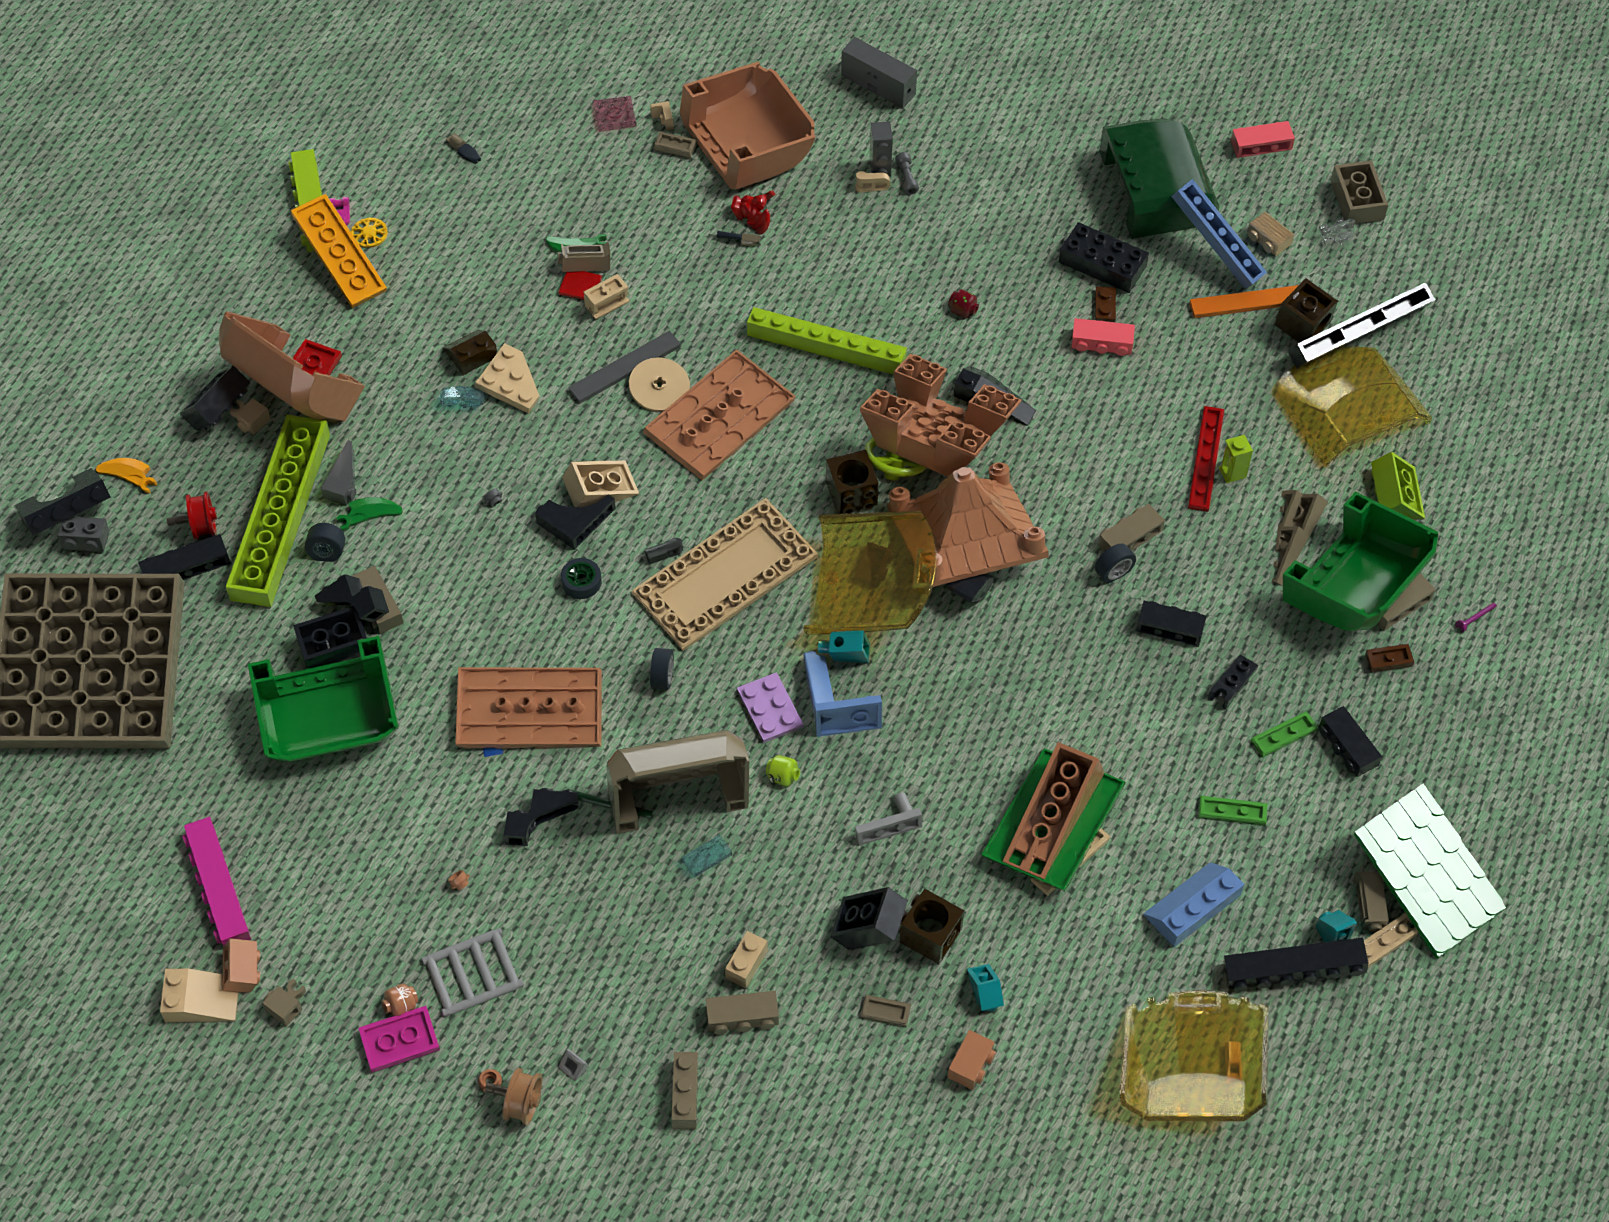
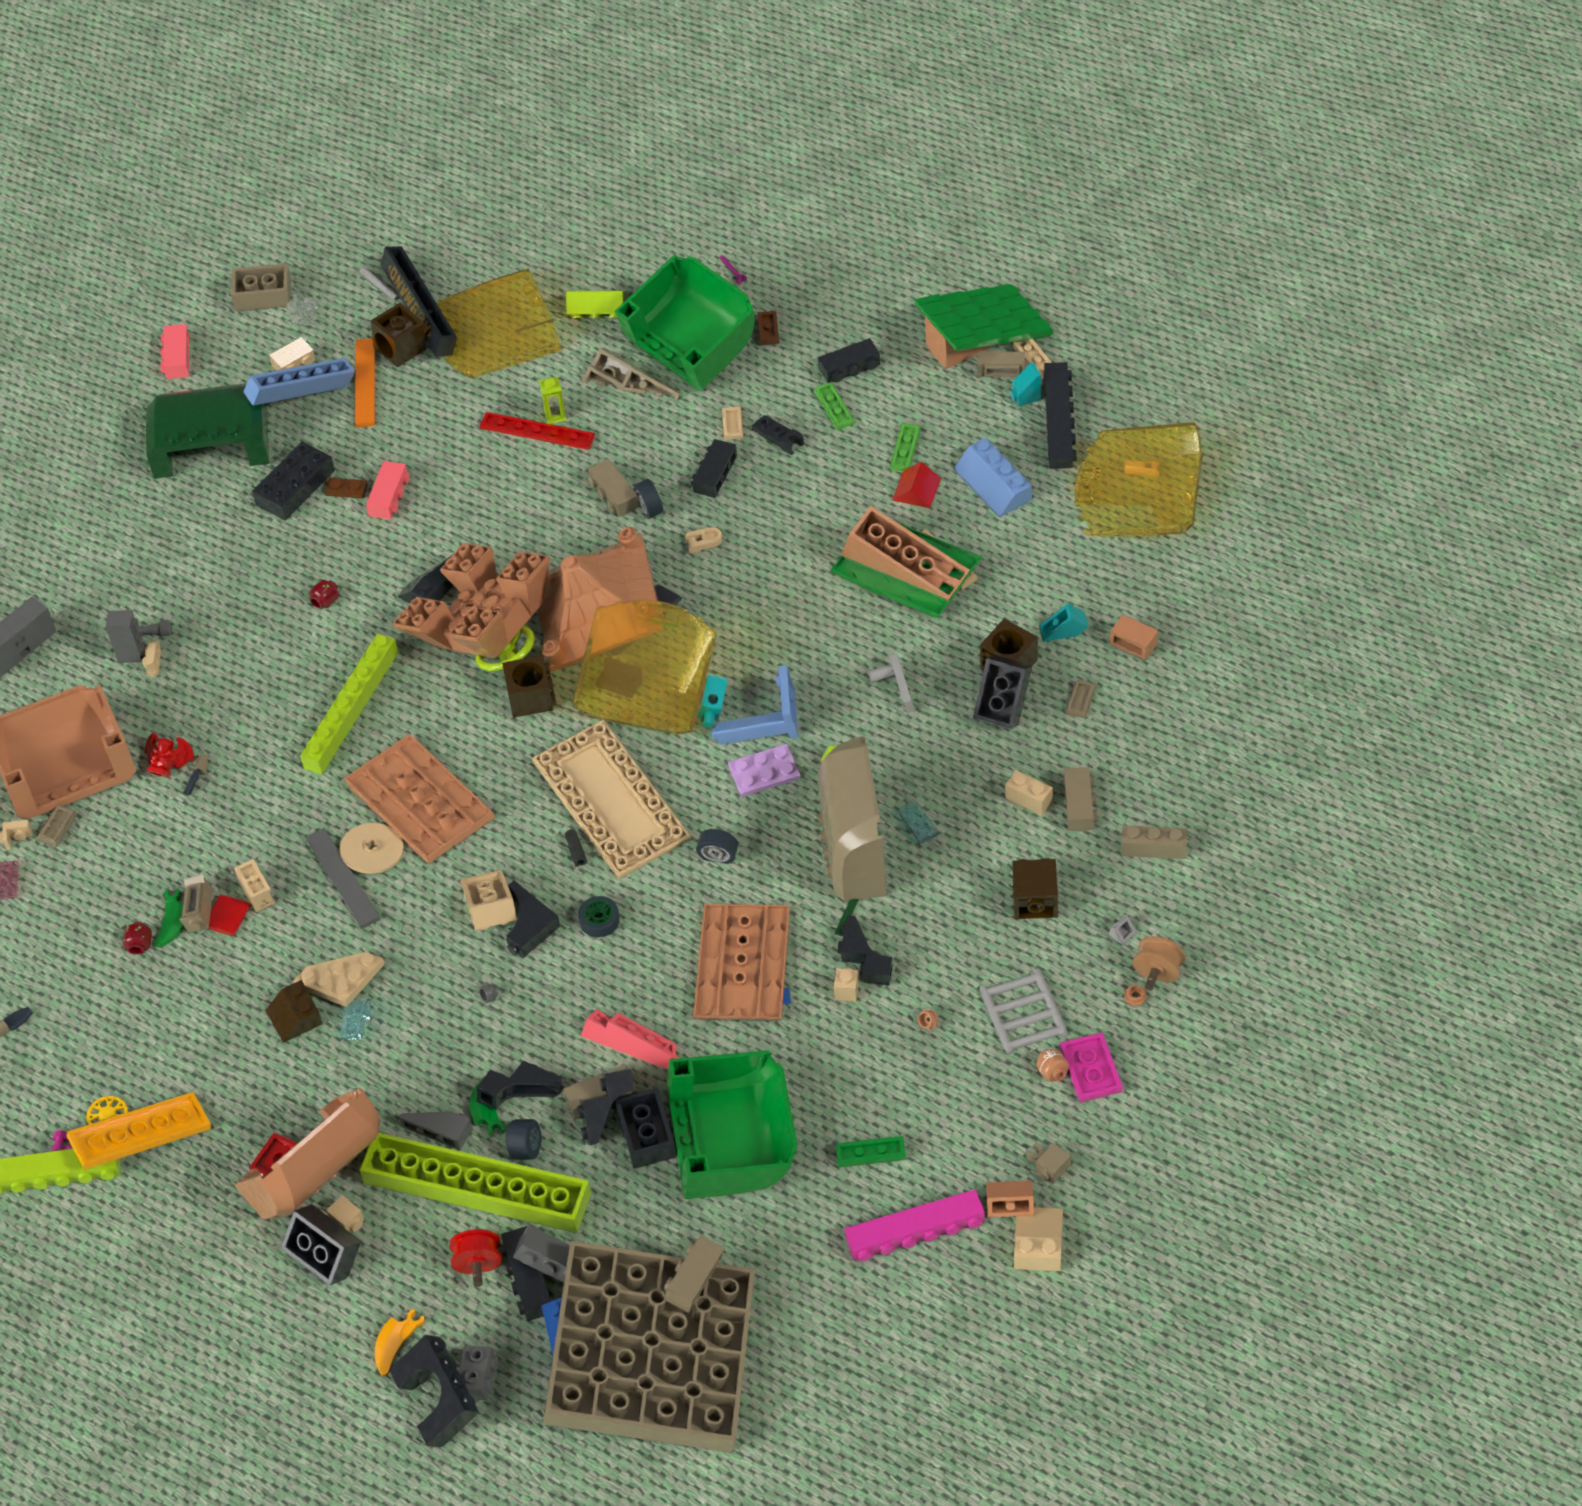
camera: 80 degrees left, 5 degrees down
none -> dark red head [123,922,152,954]
none -> light grey bar [359,267,400,301]
none -> black arch [477,1060,562,1110]
none -> dark grey brick [513,1225,570,1283]
none -> coral wedge [581,1009,679,1070]
none -> dark tan brick [664,1235,725,1313]
none -> tan plate [685,527,722,553]
none -> tan tile [722,406,743,440]
none -> tan brick [834,968,859,1002]
none -> green plate [836,1136,906,1168]
none -> red slope [892,461,941,508]
none -> dark brown brick [1012,858,1058,919]

